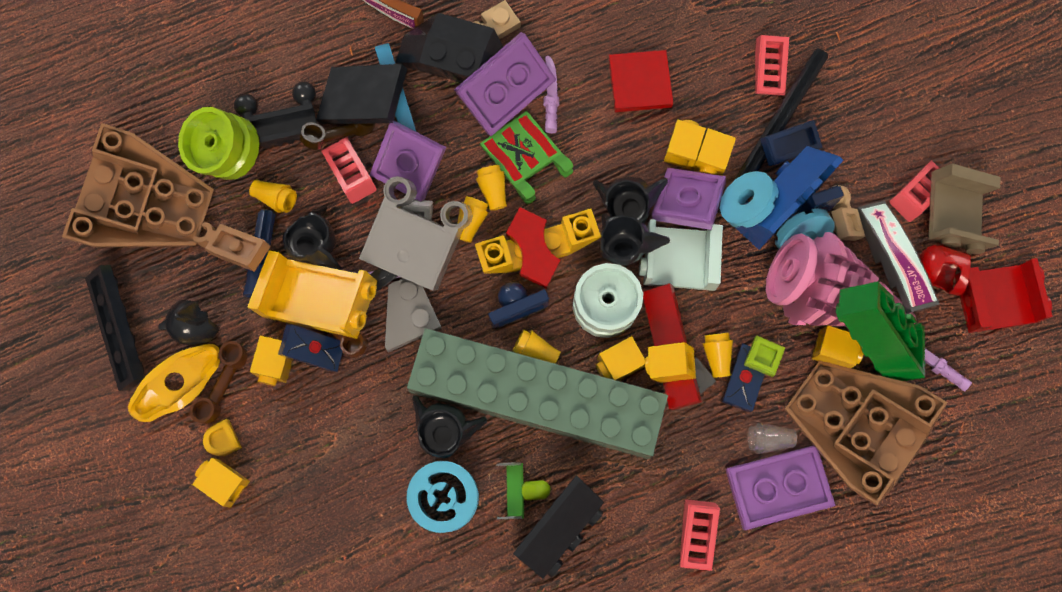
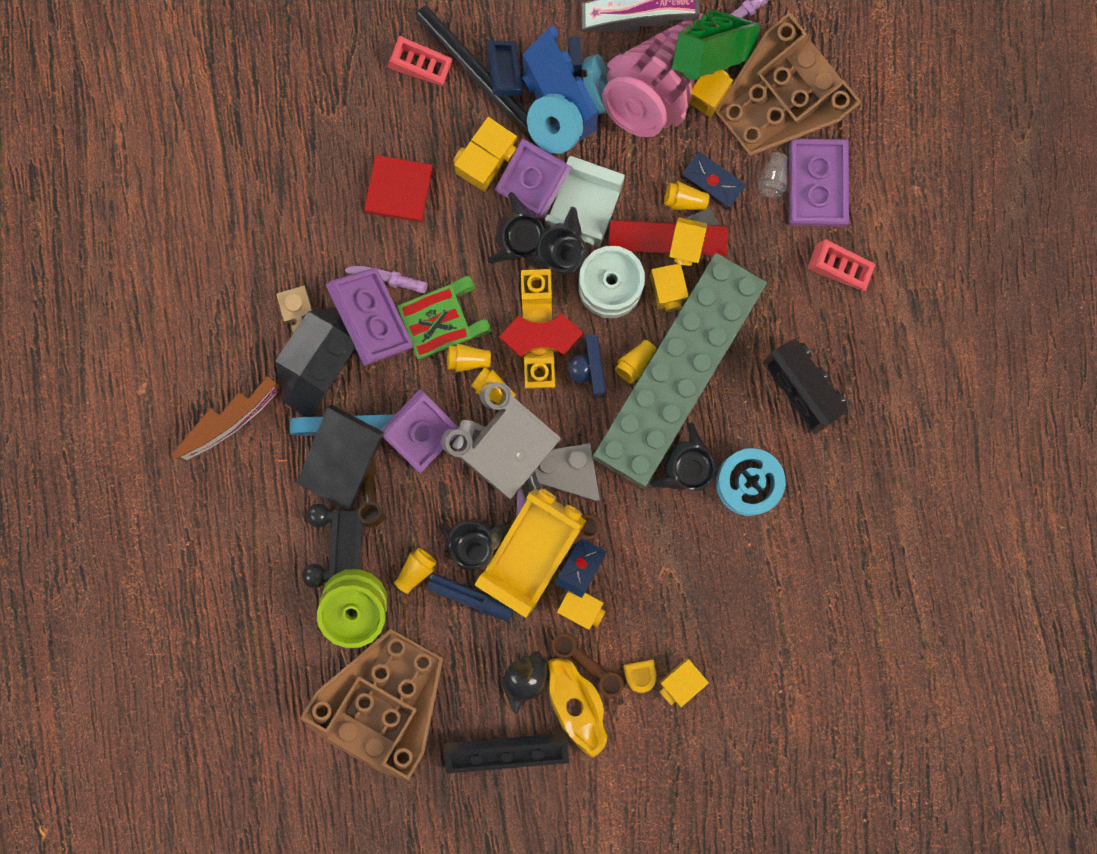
camera: 70 degrees left, 5 degrees up
medium nougat plate [192,222,271,272] -> none
coral slope [321,137,377,204] -> none
piece [496,462,551,519] -> none
lime tile [744,336,786,377] -> none
tan plate [831,185,865,241] -> none

